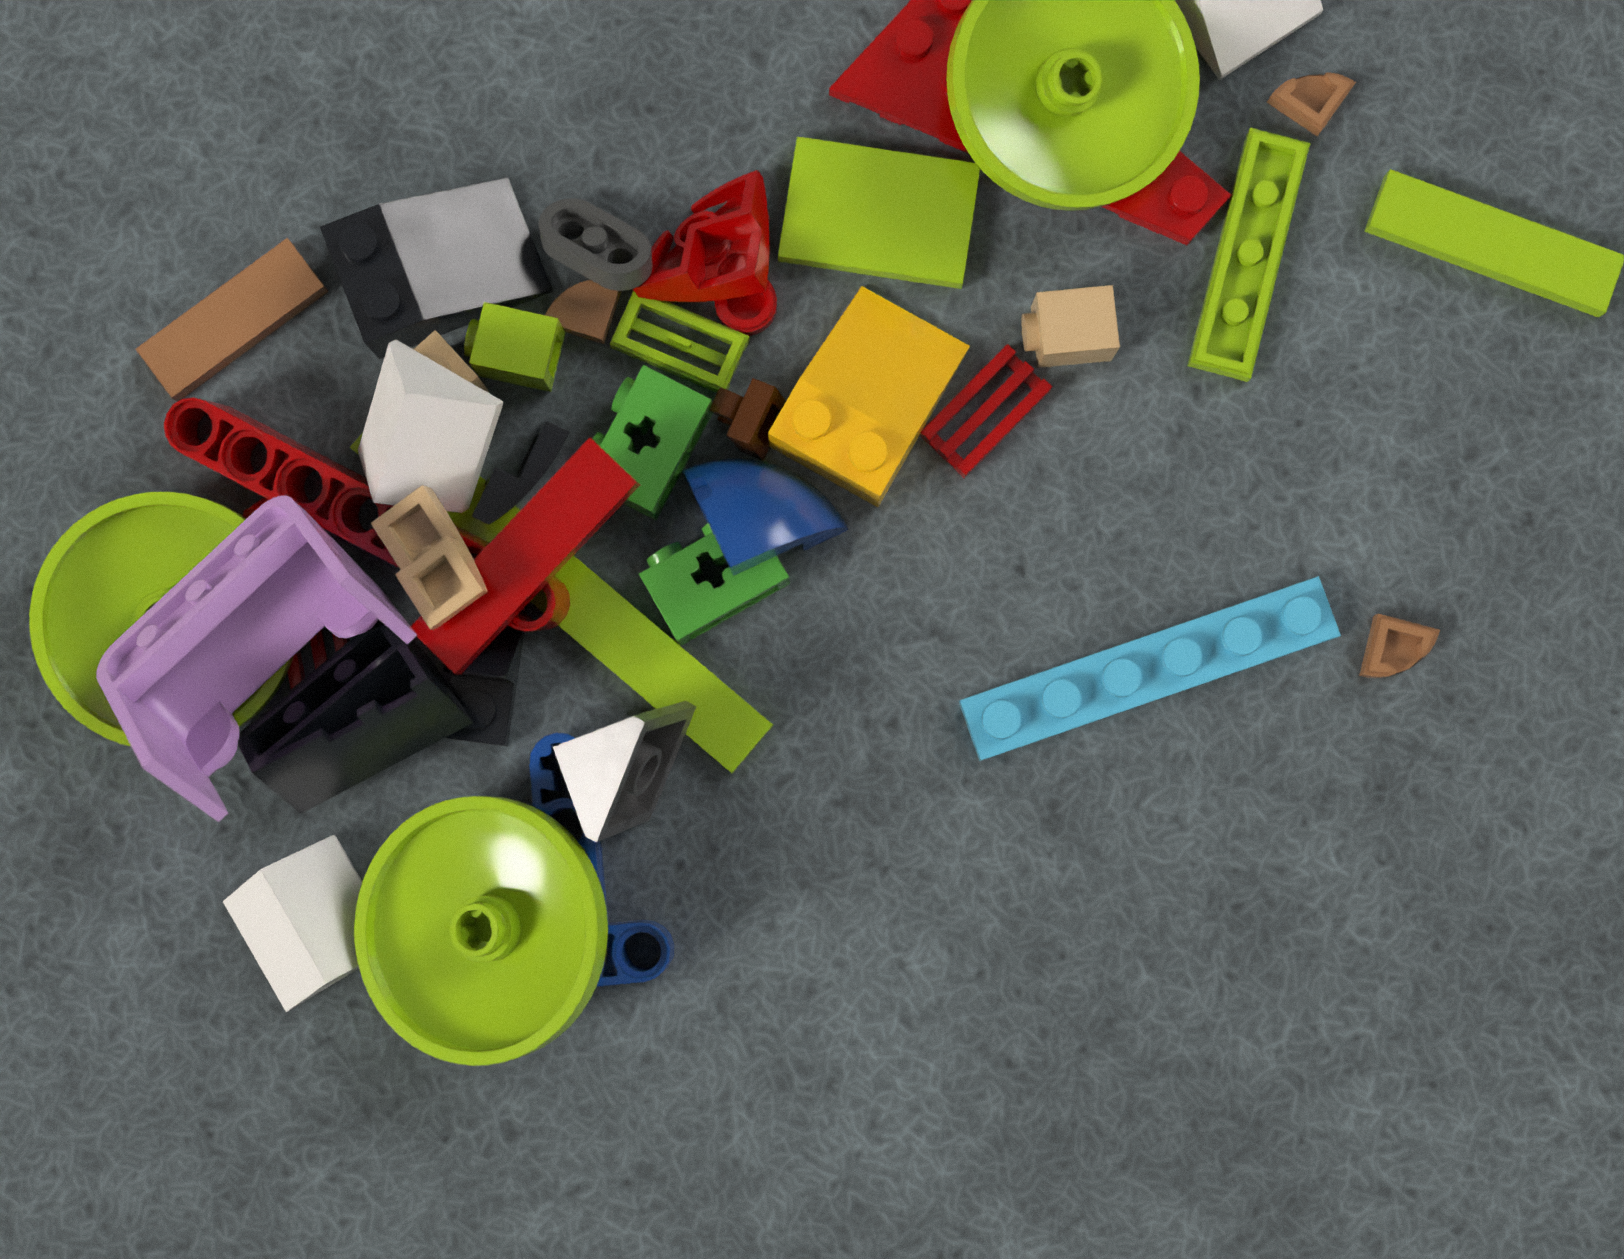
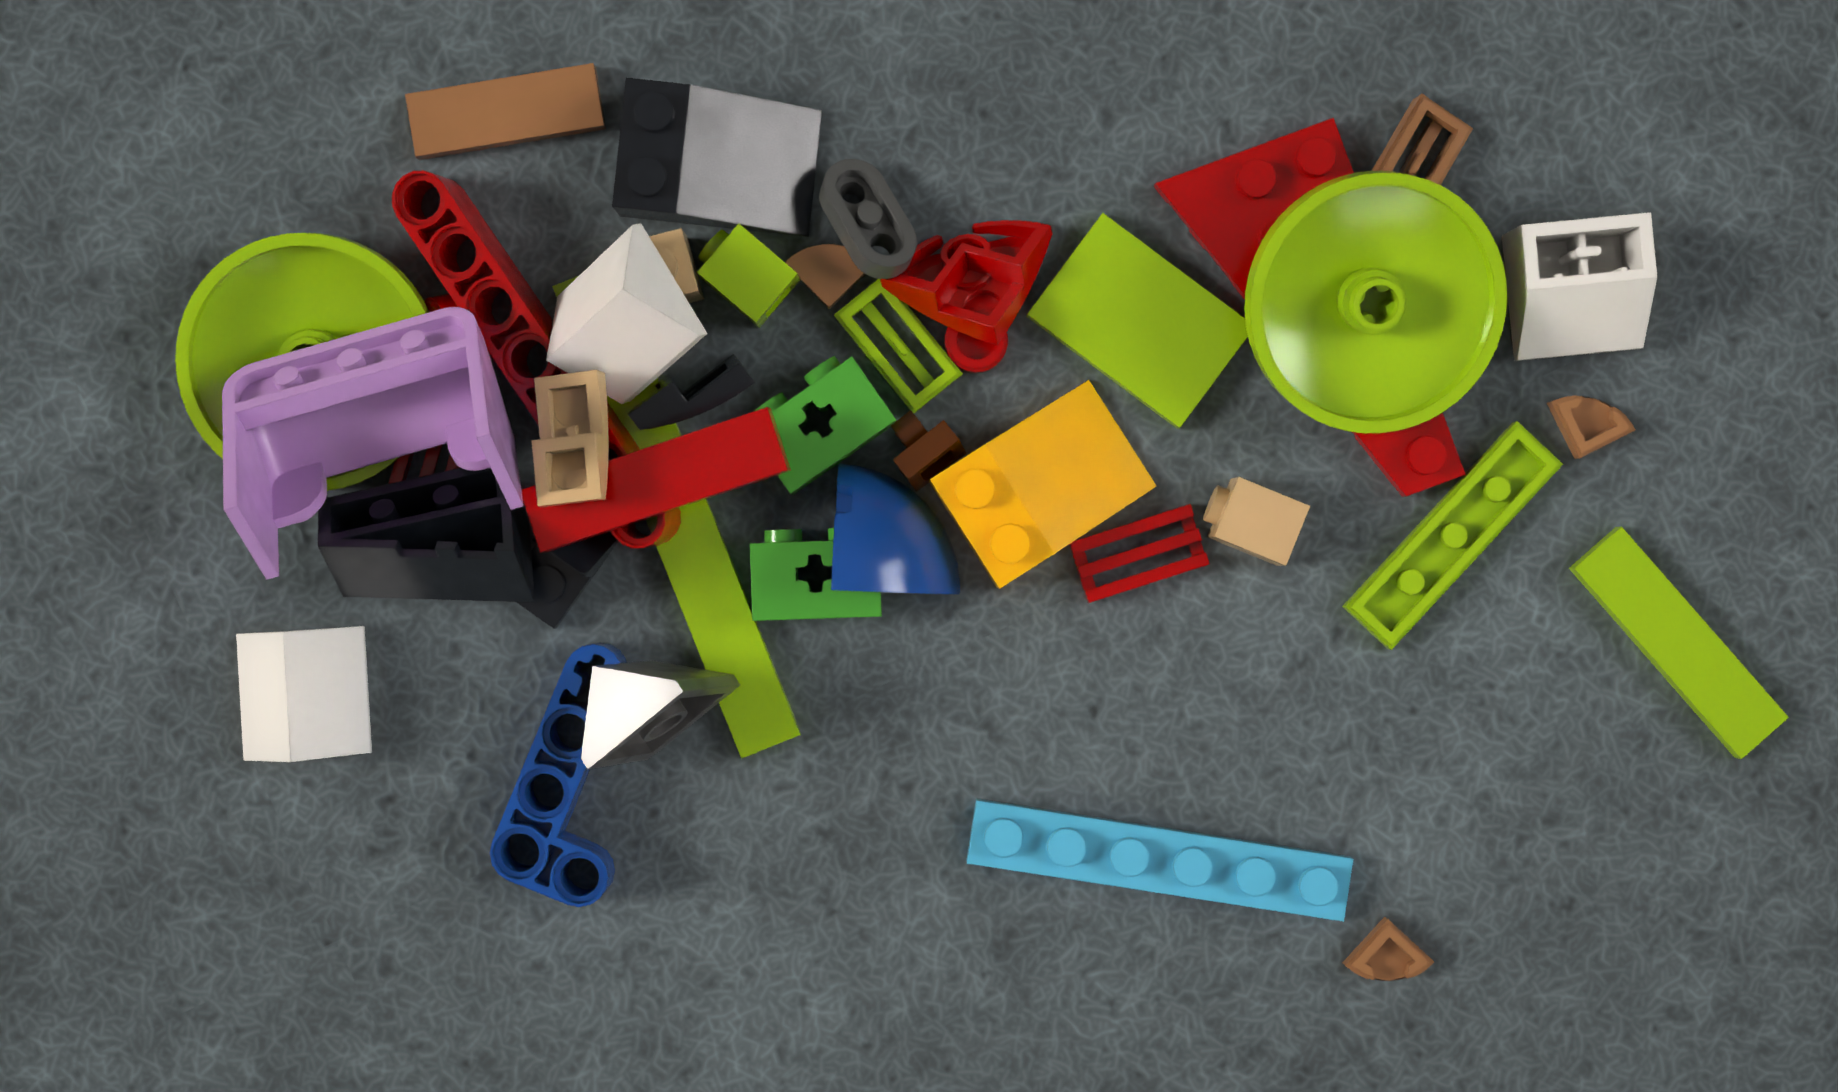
camera: 25 degrees right, 5 degrees up
lime dish [354,796,608,1066] -> none

